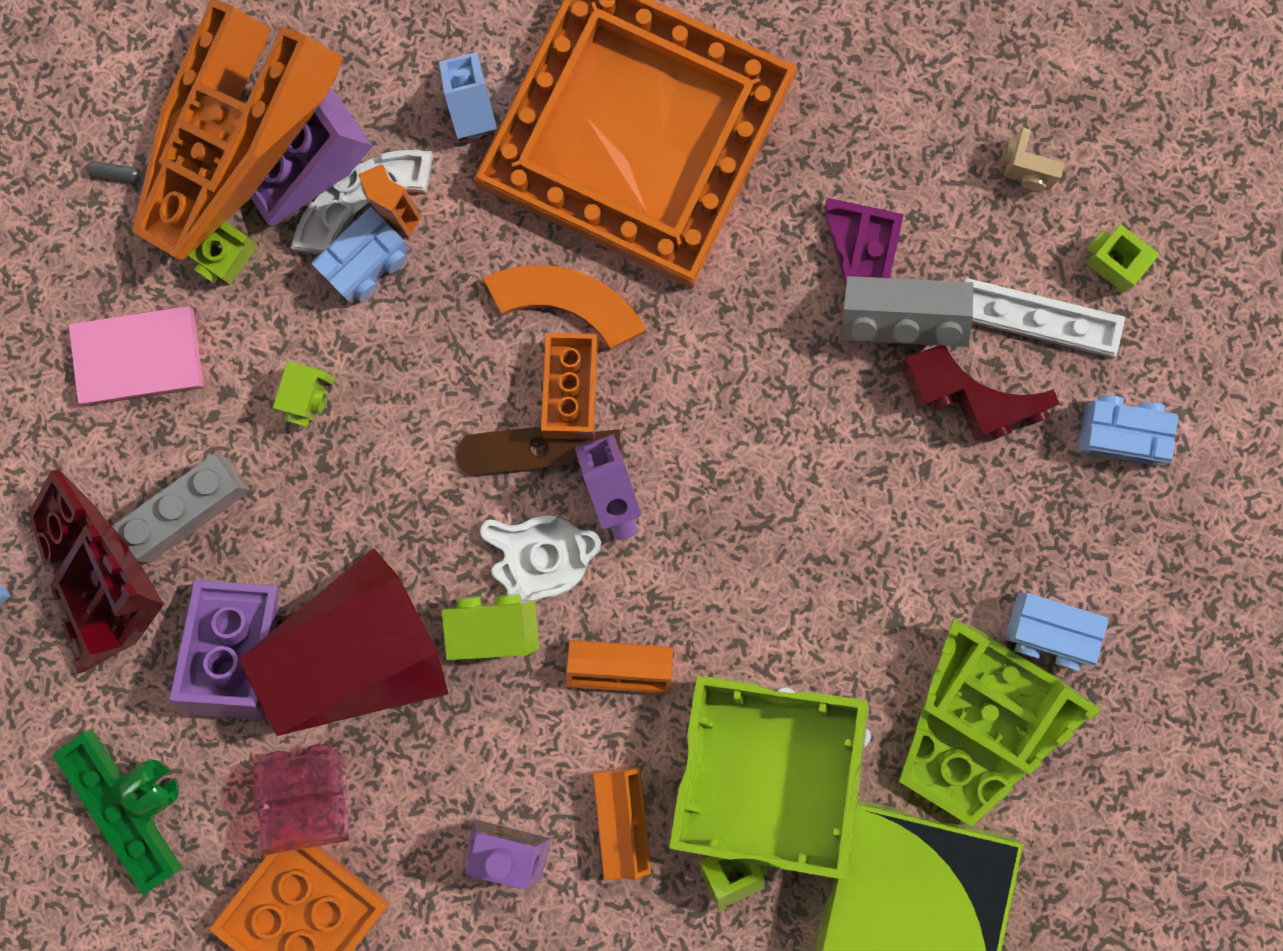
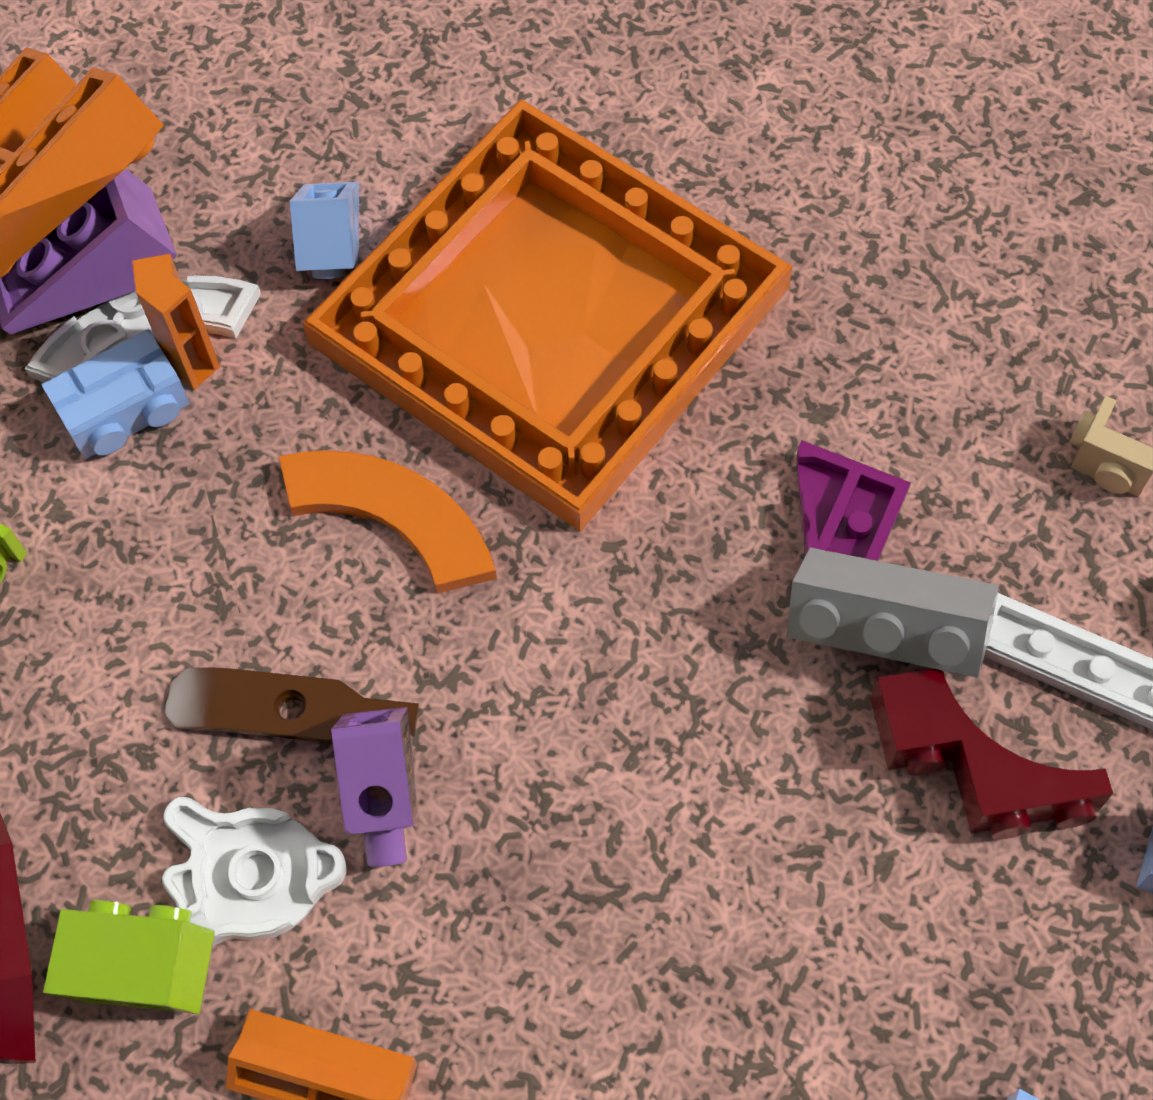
camera: 10 degrees right, 20 degrees down
orange piece [541,333,598,440] -> none

